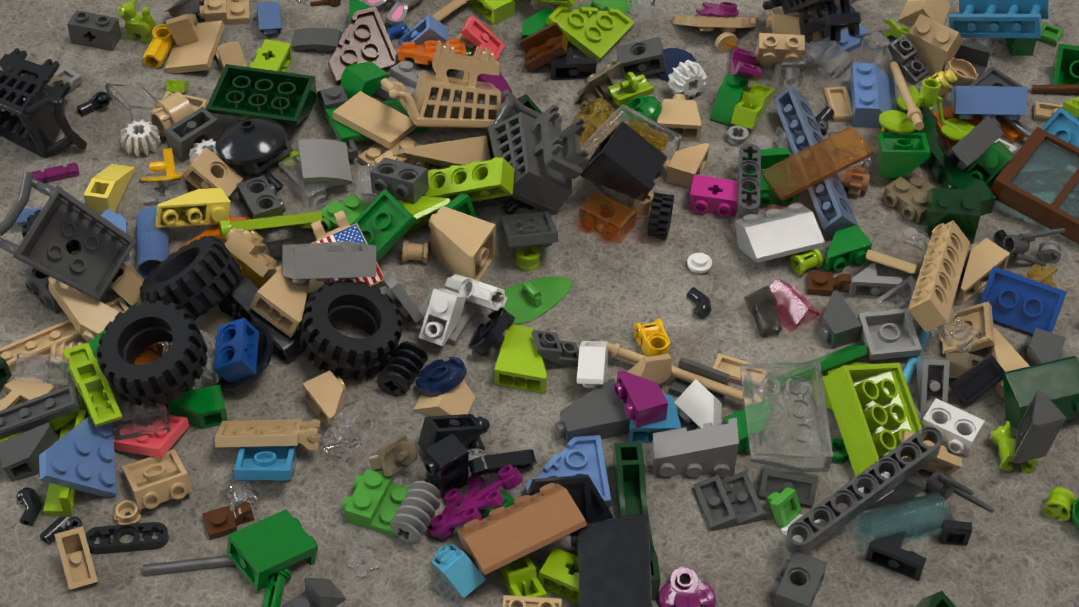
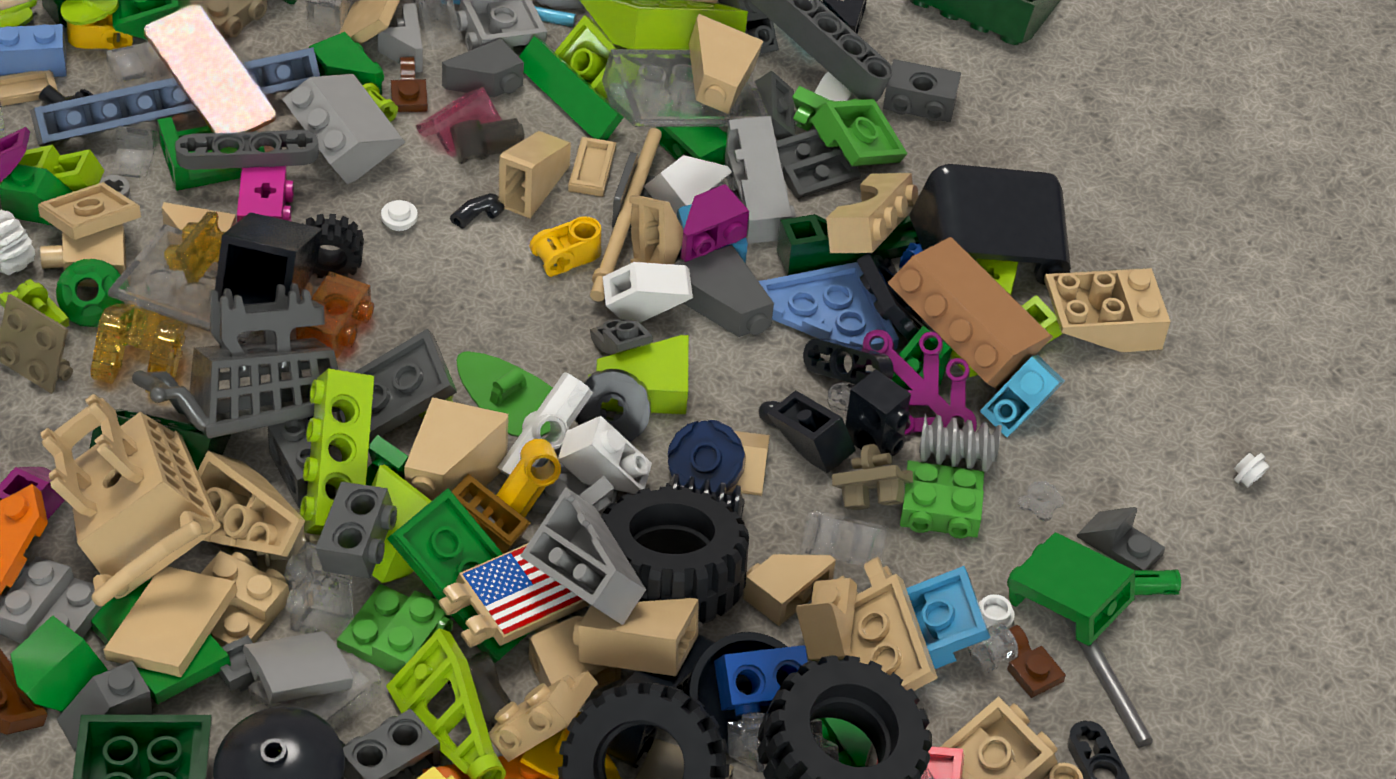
camera: 105 degrees left, 0 degrees up
none -> tan tile [38,182,141,240]
none -> pearl gold slope [452,473,531,554]
none -> yellow piece [496,439,561,518]
none -> tan slope [499,131,571,219]
none -> tan slope [689,14,763,114]
none -> tan slope [796,578,857,662]
none -> bright green plate [811,99,908,166]
none -> tan arch [826,173,918,253]
none -> white plate [979,594,1015,633]

